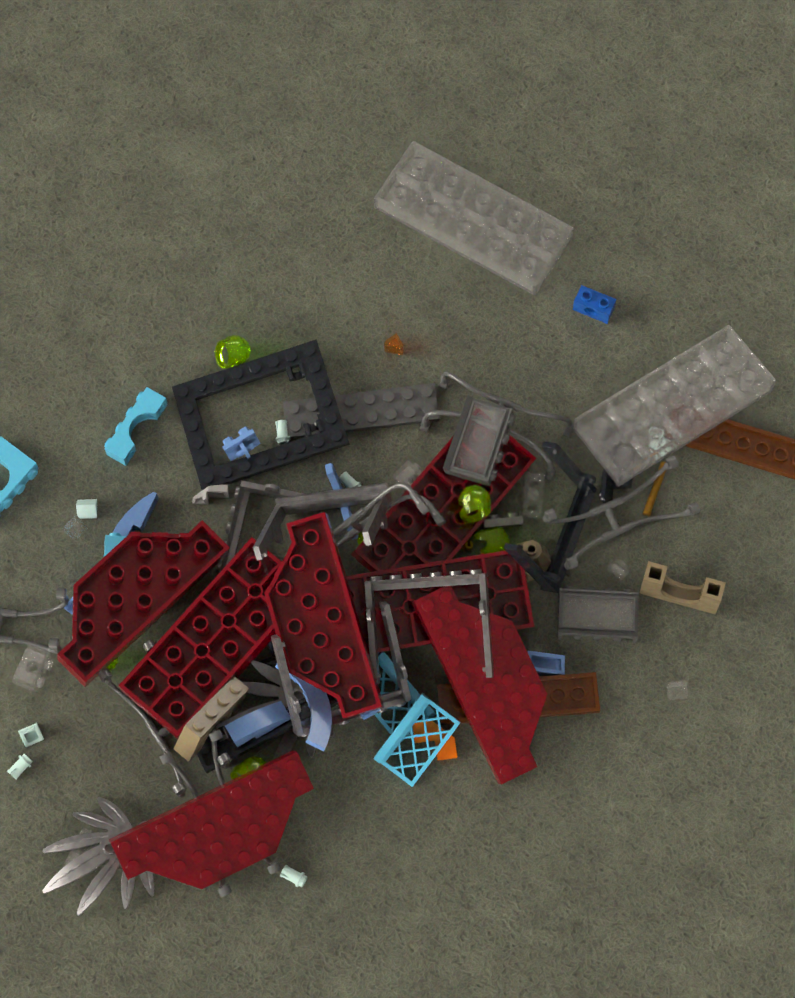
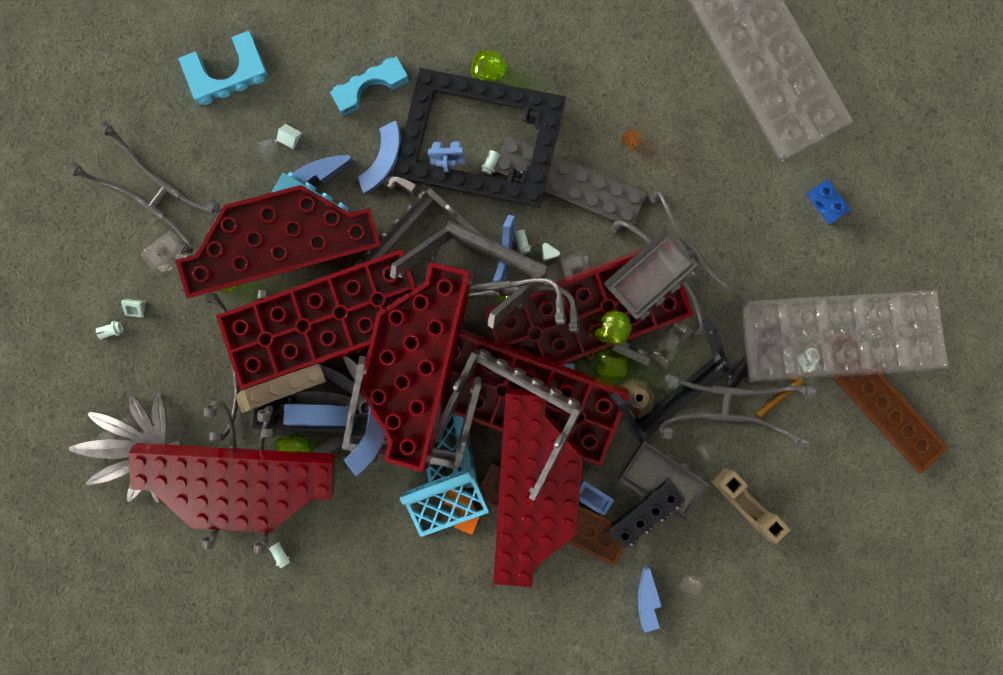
camera: 30 degrees right, 15 degrees up
none -> medium blue tile [358,120,401,195]
none -> light aqua slope [542,243,560,262]
none -> black brick [608,477,686,549]
none -> medium blue slope [638,566,662,633]

